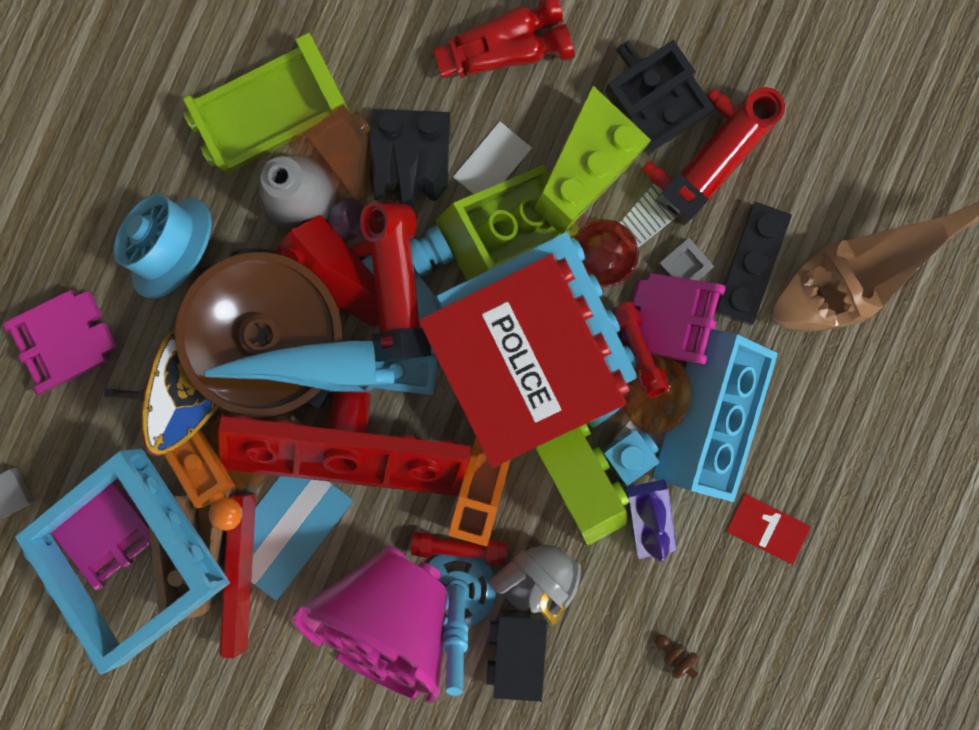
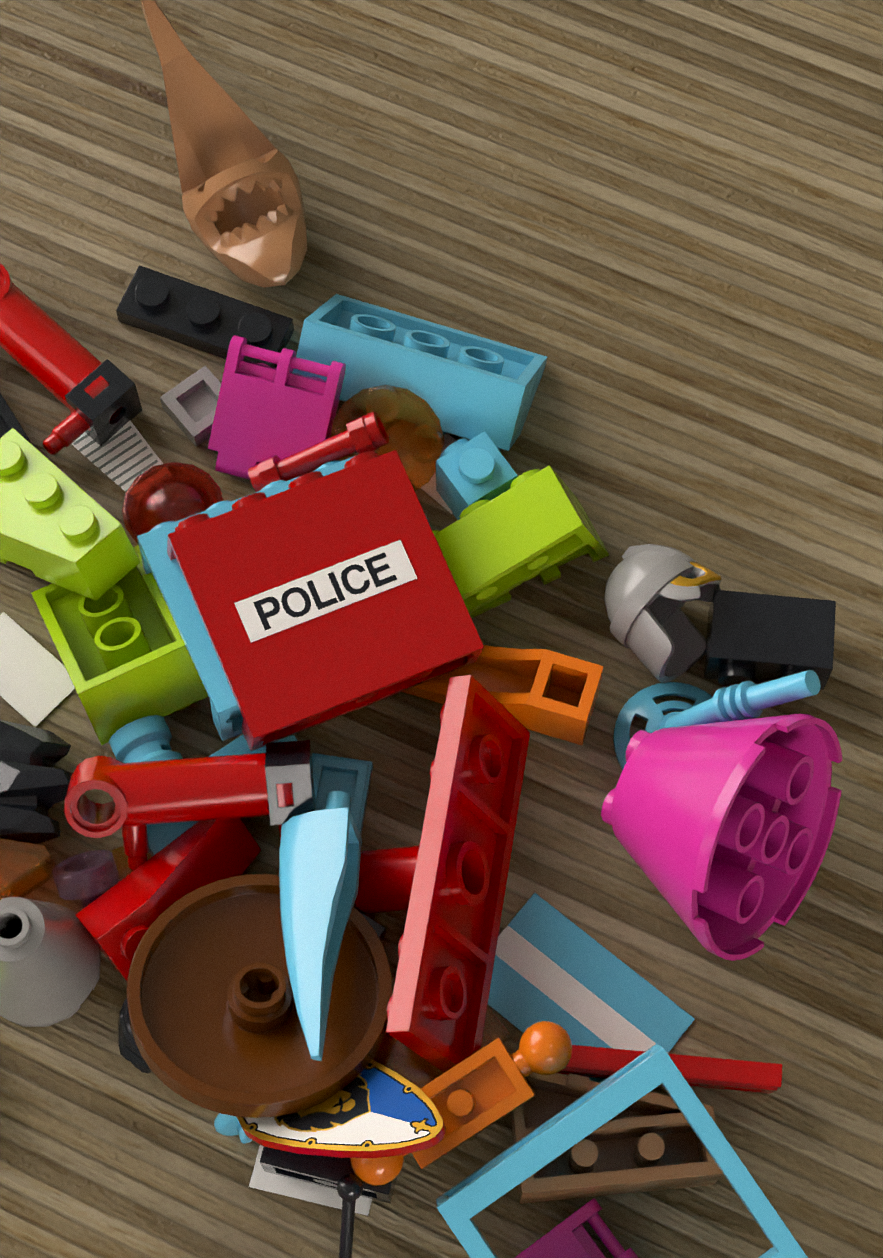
camera: 90 degrees left, 20 degrees down
medium azure piece [114,194,212,299] -> none
red bar [411,532,507,565] -> none
dark purple tile [625,479,677,562] -> none
reddish brown hair [655,635,698,679] -> none
red sticker [726,494,811,565] -> none

